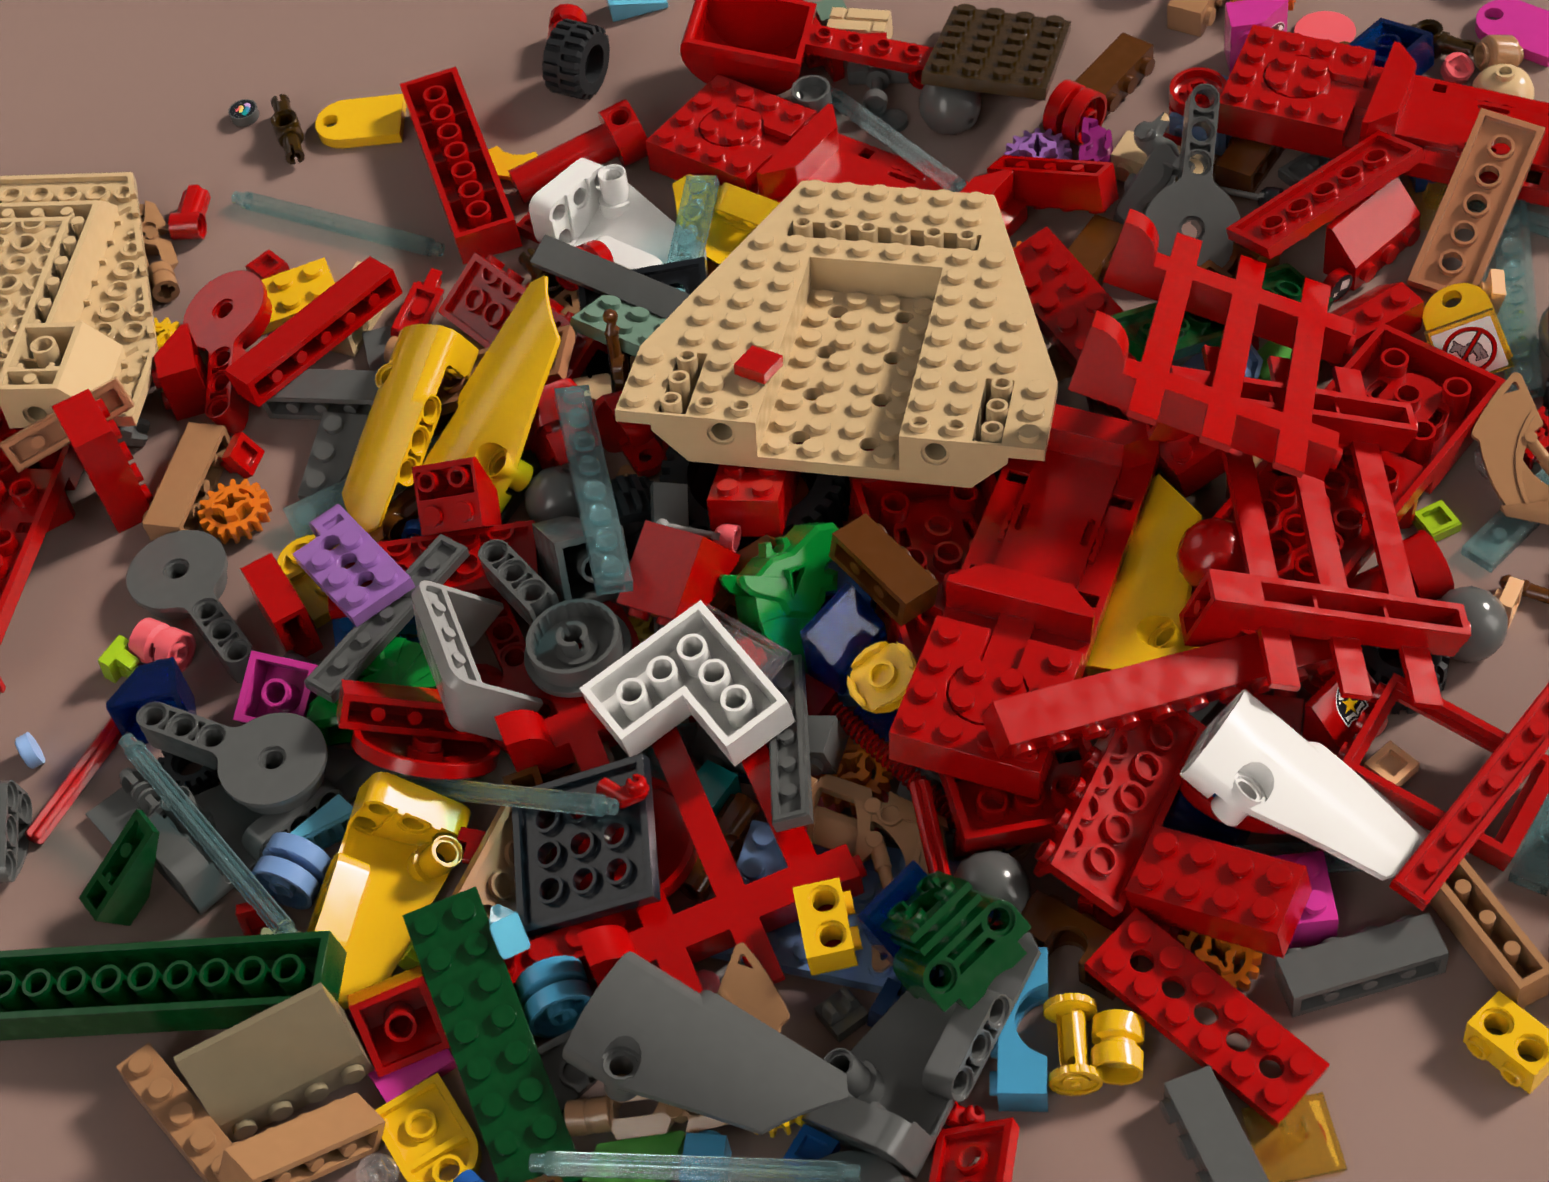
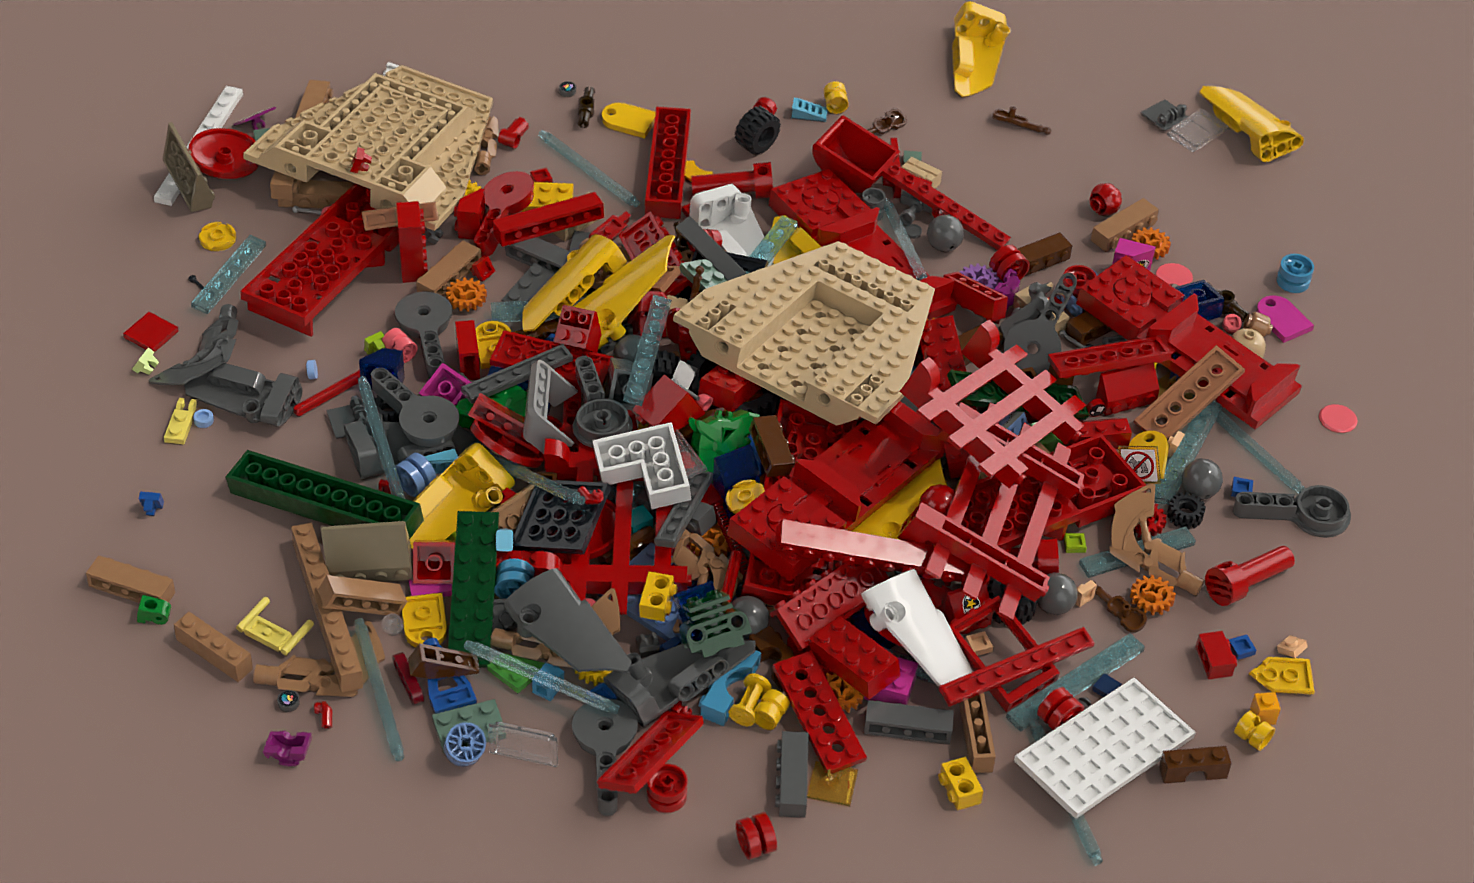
camera: 10 degrees right, 5 degrees down
dark green slope [79,809,160,926] -> none
medium lavender hinge [293,504,415,627] -> none
red tile [734,345,783,385] -> none
dark brown plate [921,4,1071,101] -> none

